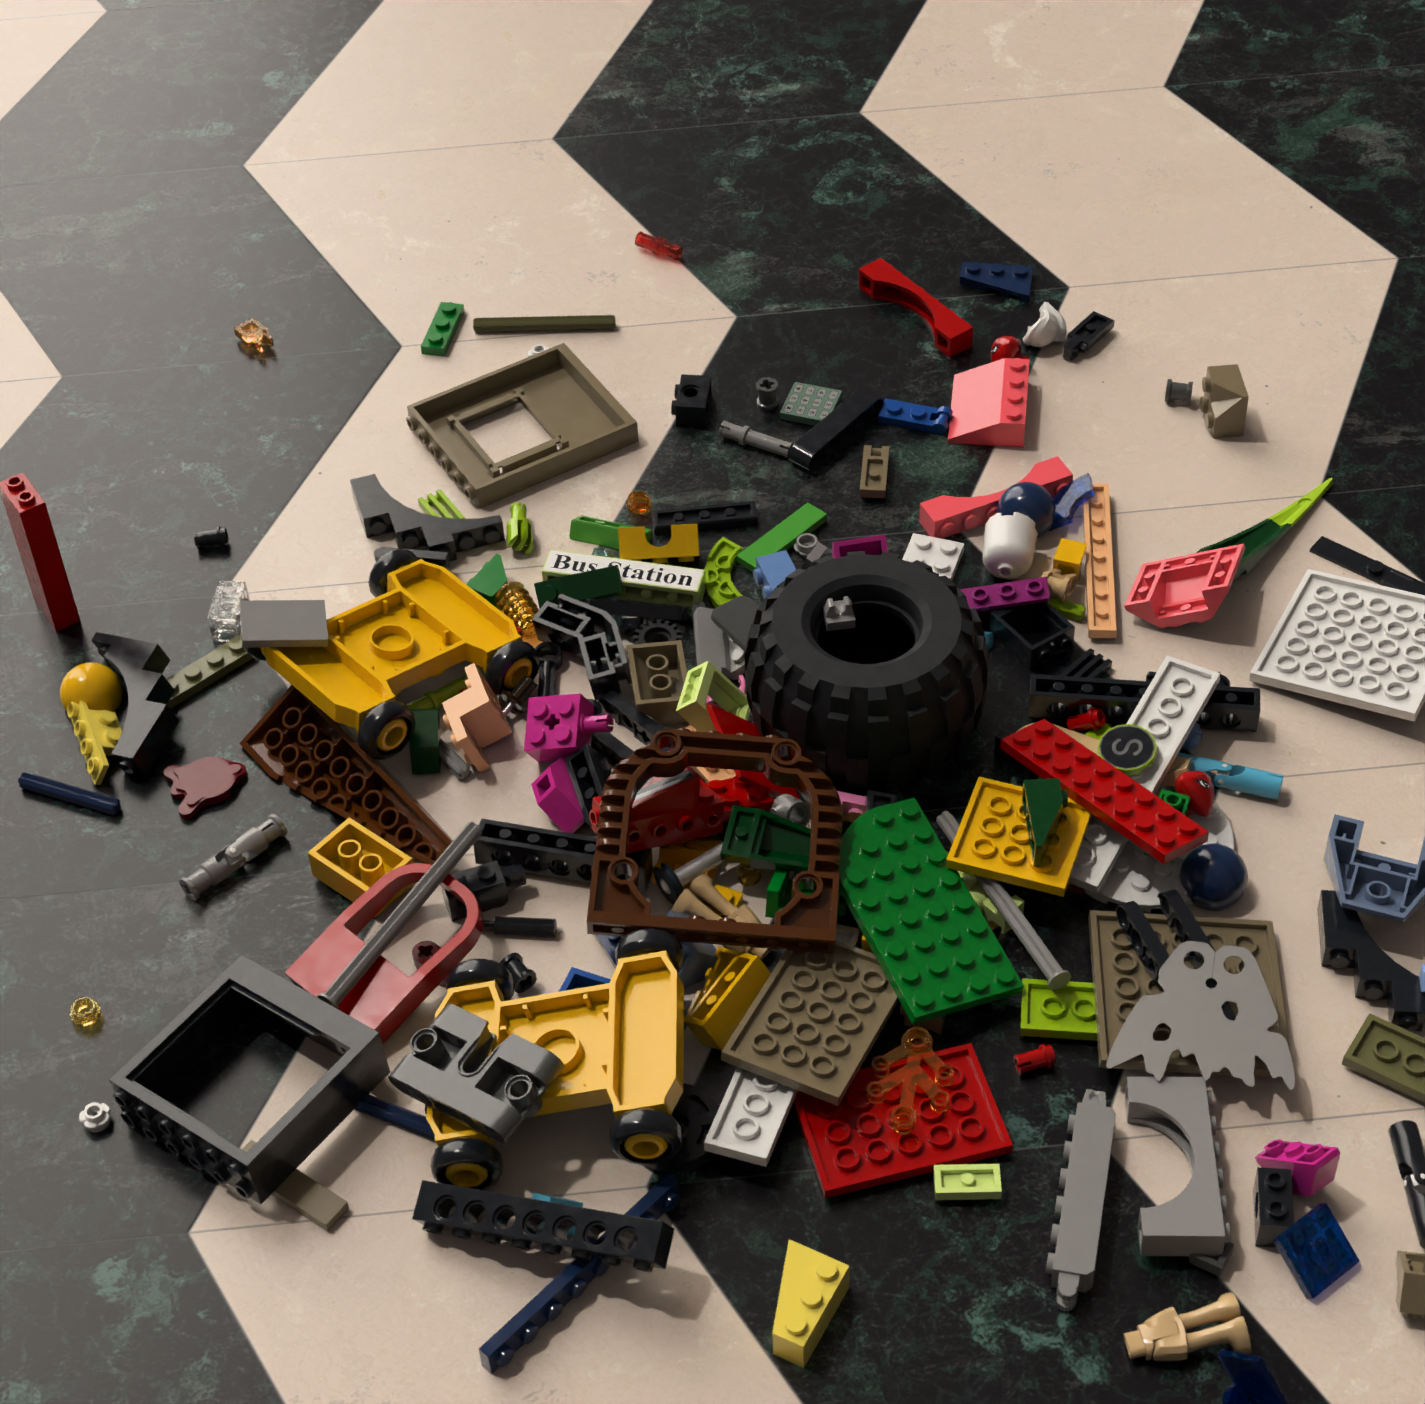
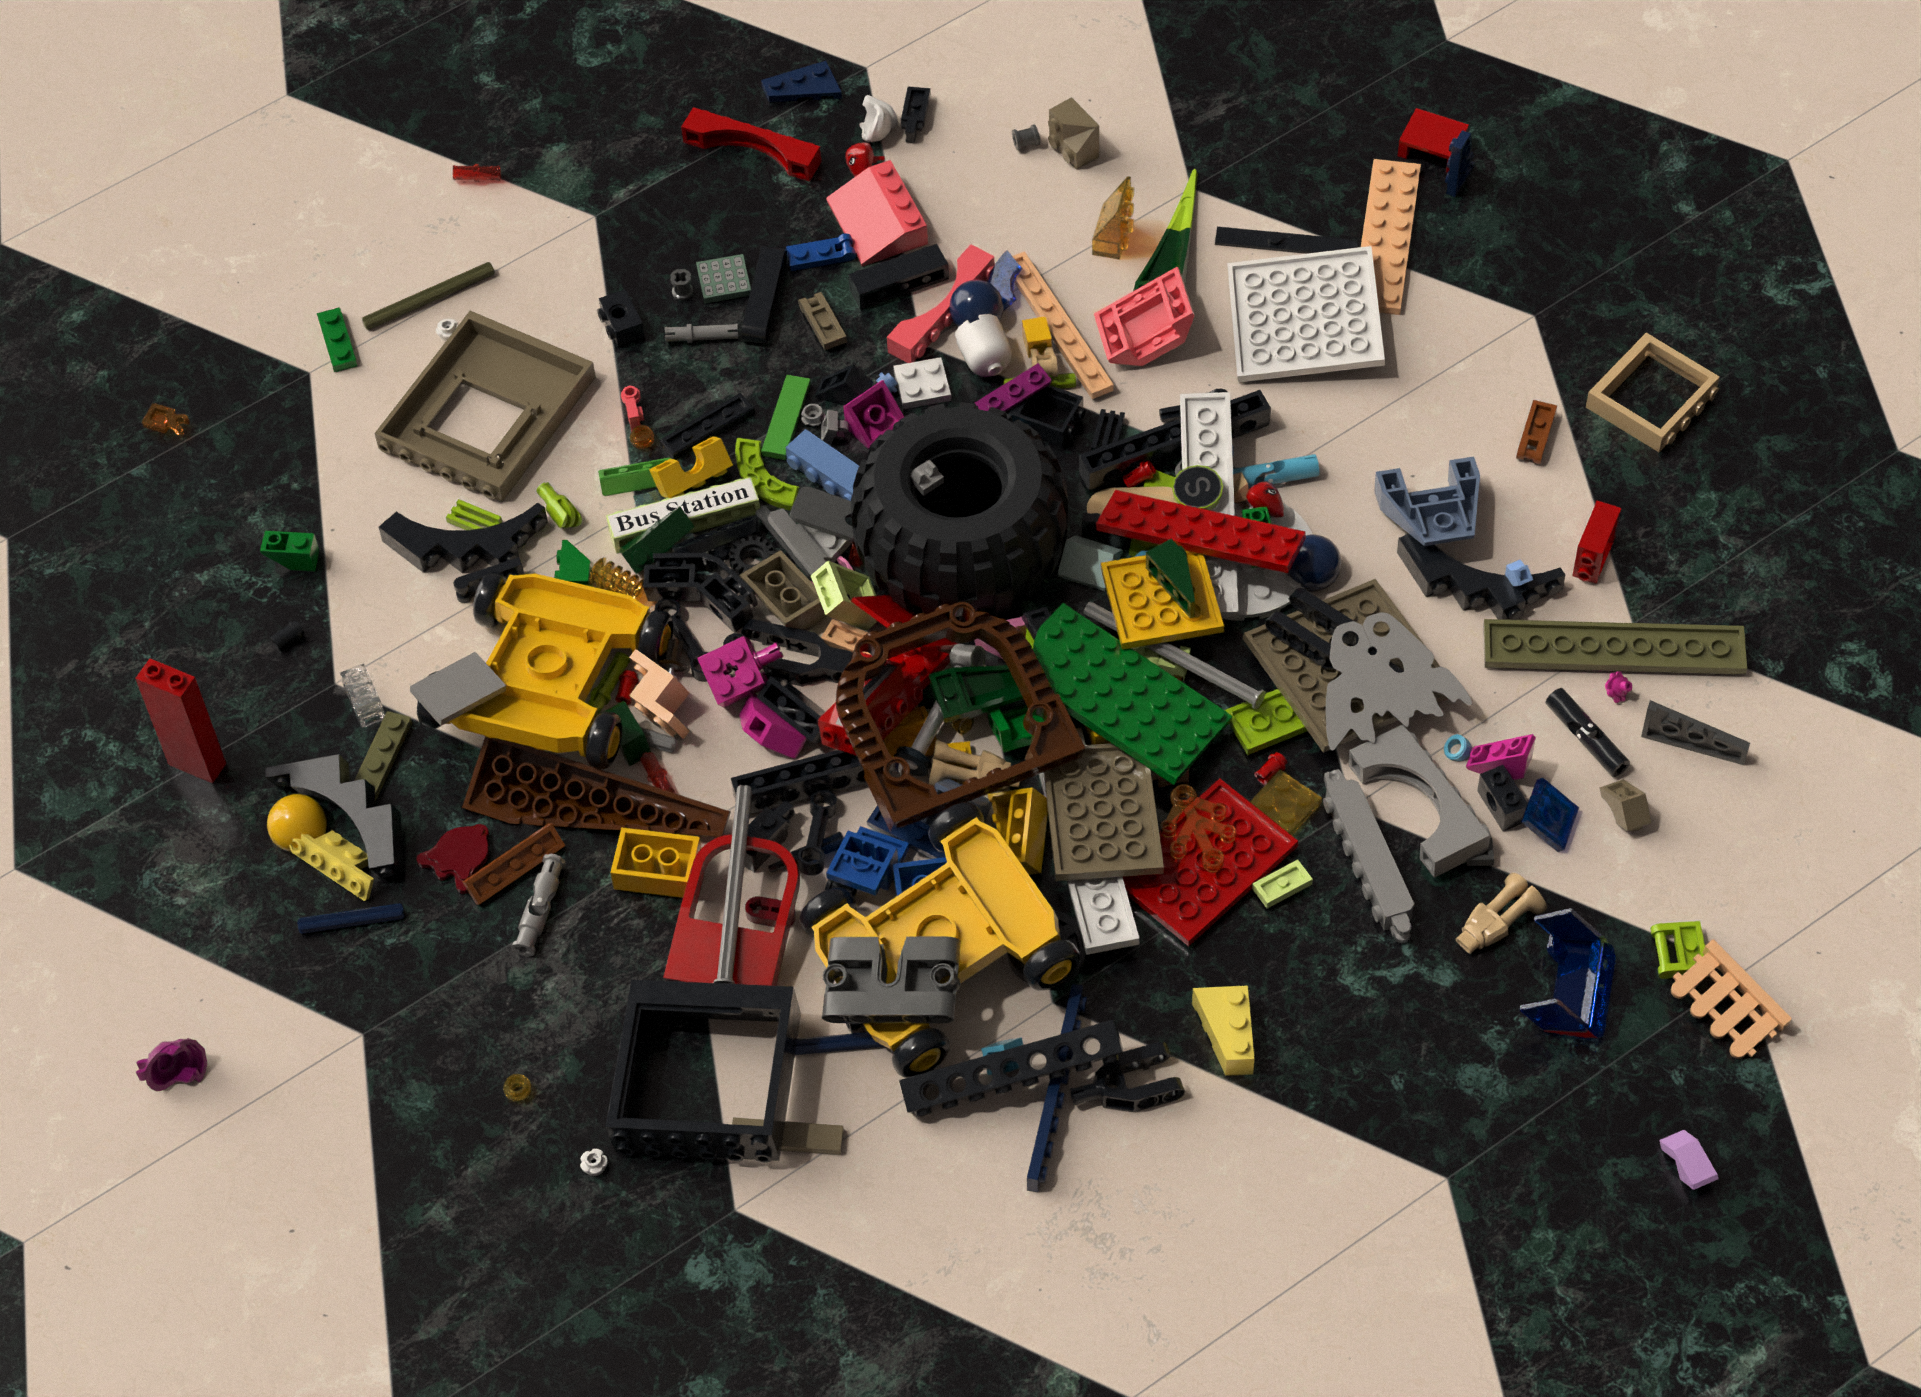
camera: 30 degrees left, 10 degrees up
none -> green slope [260,531,320,571]
none -> dark orange plate [462,823,565,905]
none -> coral plate [621,386,644,433]
none -> clear red axle [640,752,675,793]
none -> black piece [797,790,837,876]
none -> black slope [815,364,874,406]
none -> blue bracket [826,826,909,896]
none -> black brick [848,244,949,310]
none -> medium blue plate [876,372,898,393]
none -> light aqua slope [1057,535,1123,591]
none -> black piece [1070,1042,1185,1112]
none -> clear yellow slope [1092,176,1135,260]
none -> clear yellow plate [1250,770,1322,835]
none -> medium azure piece [1444,734,1472,761]

